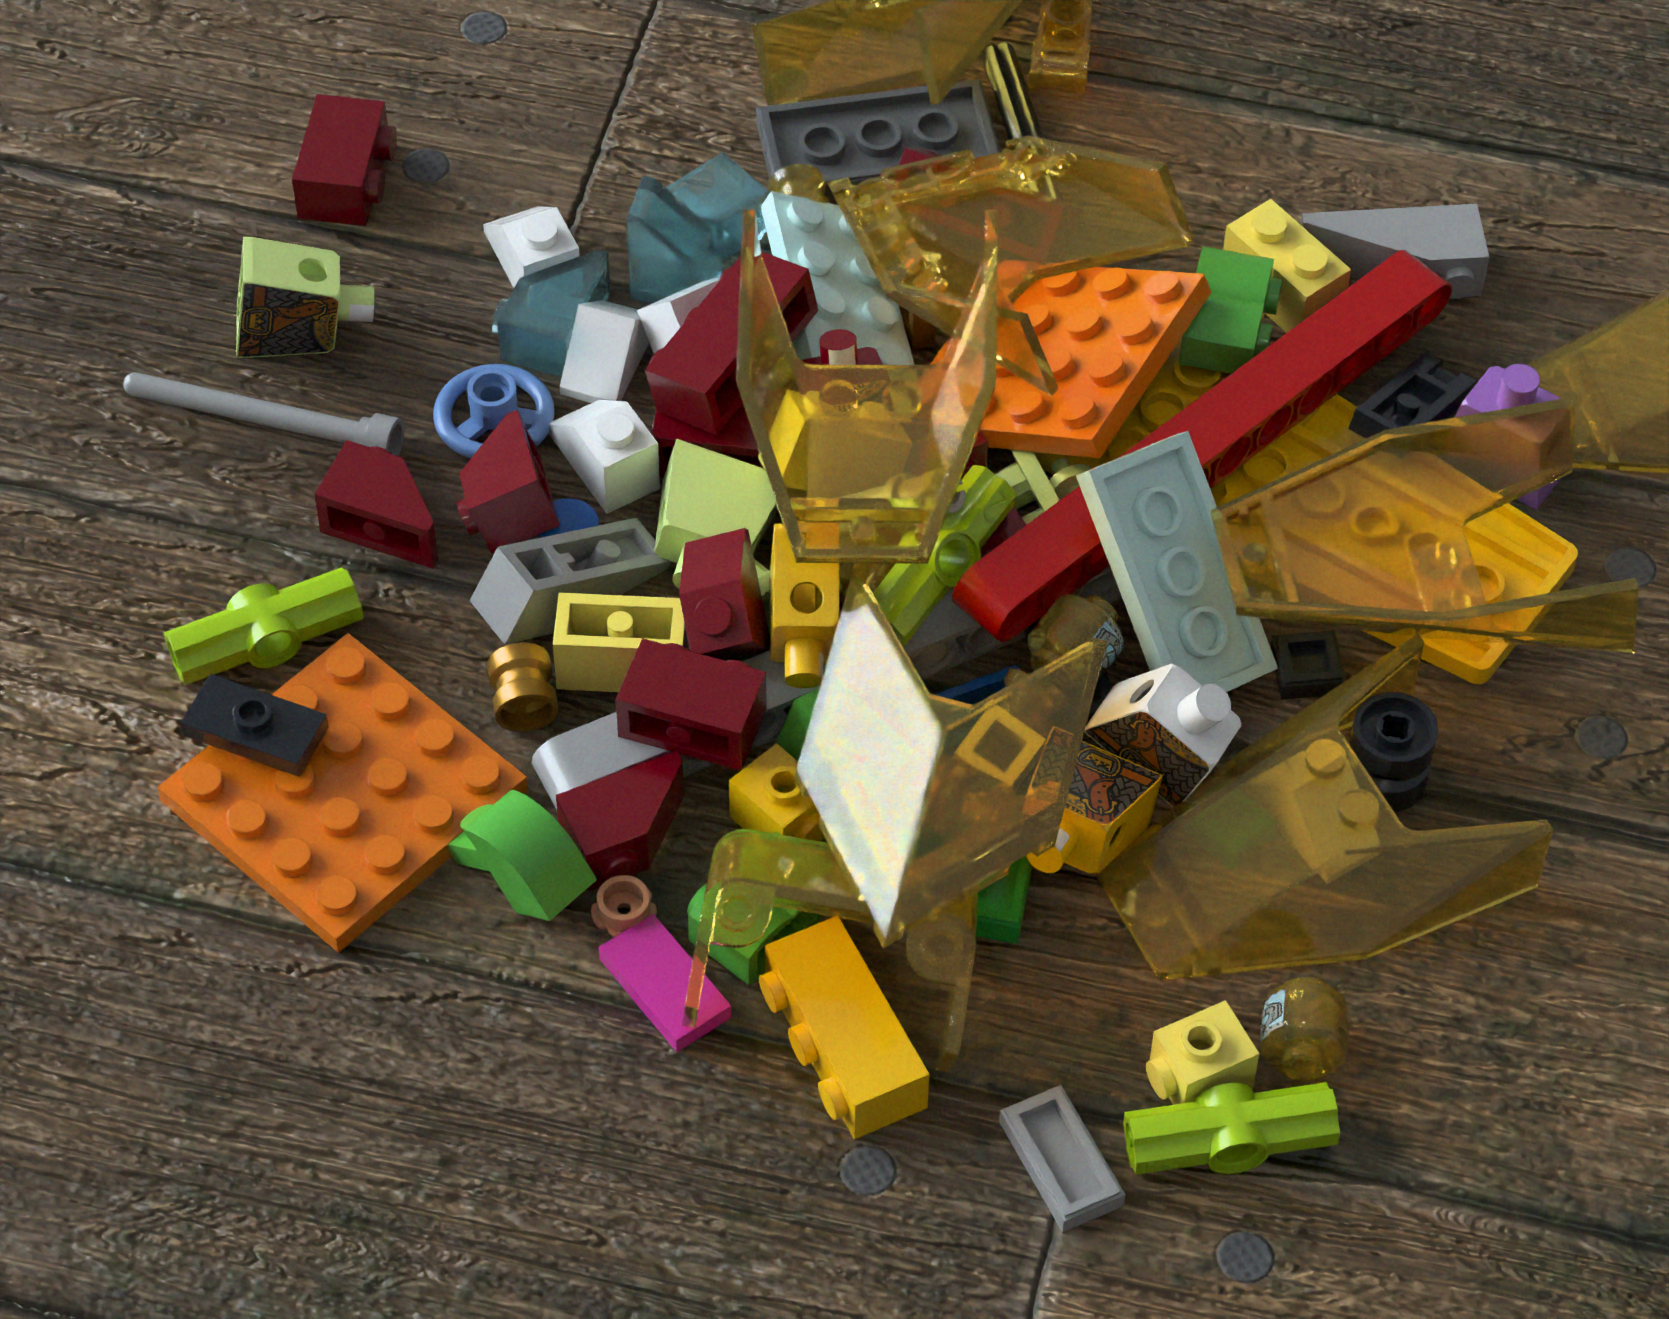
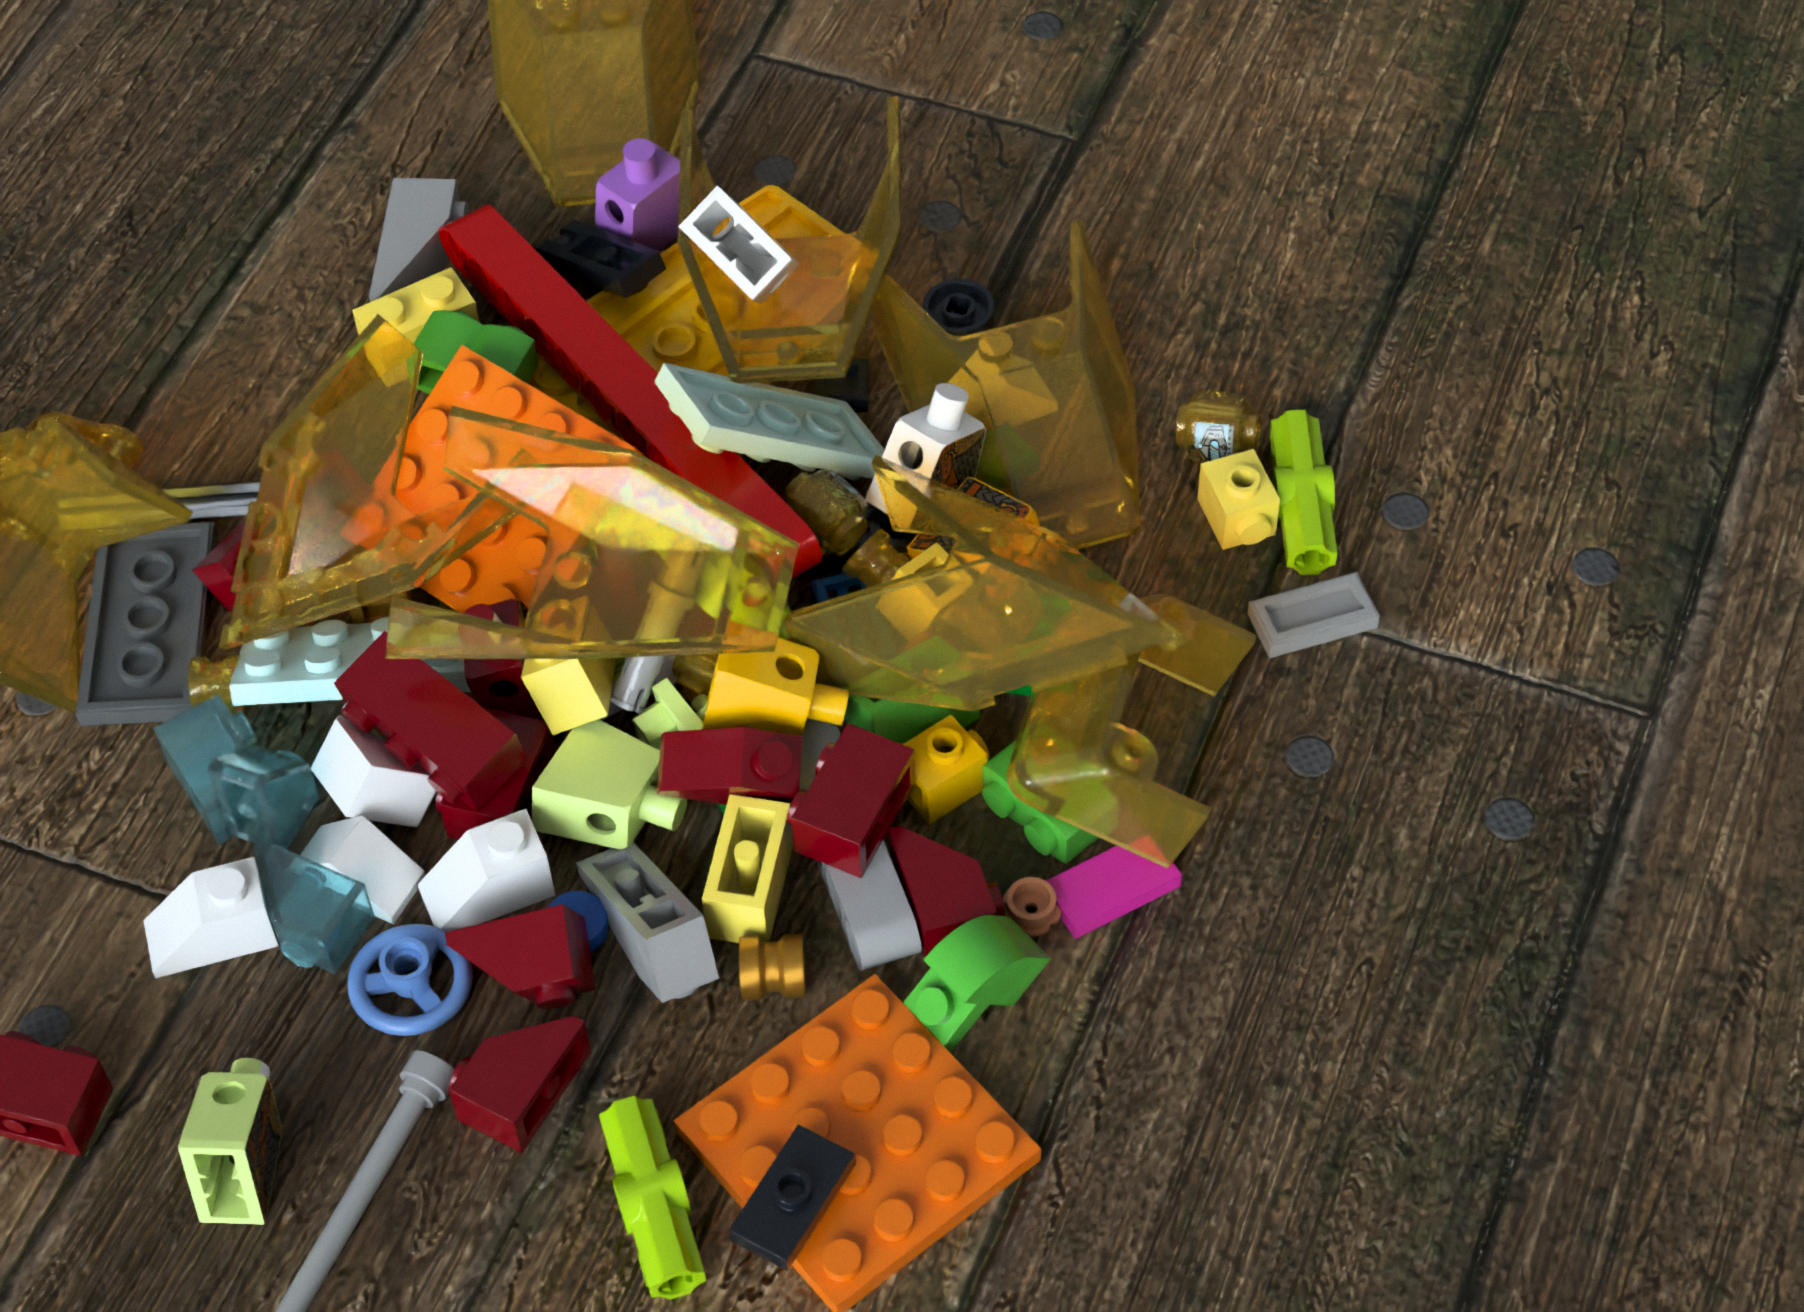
camera: 80 degrees left, 0 degrees up
yellow brick [759,915,929,1140] -> none
none -> white torso [678,186,800,304]

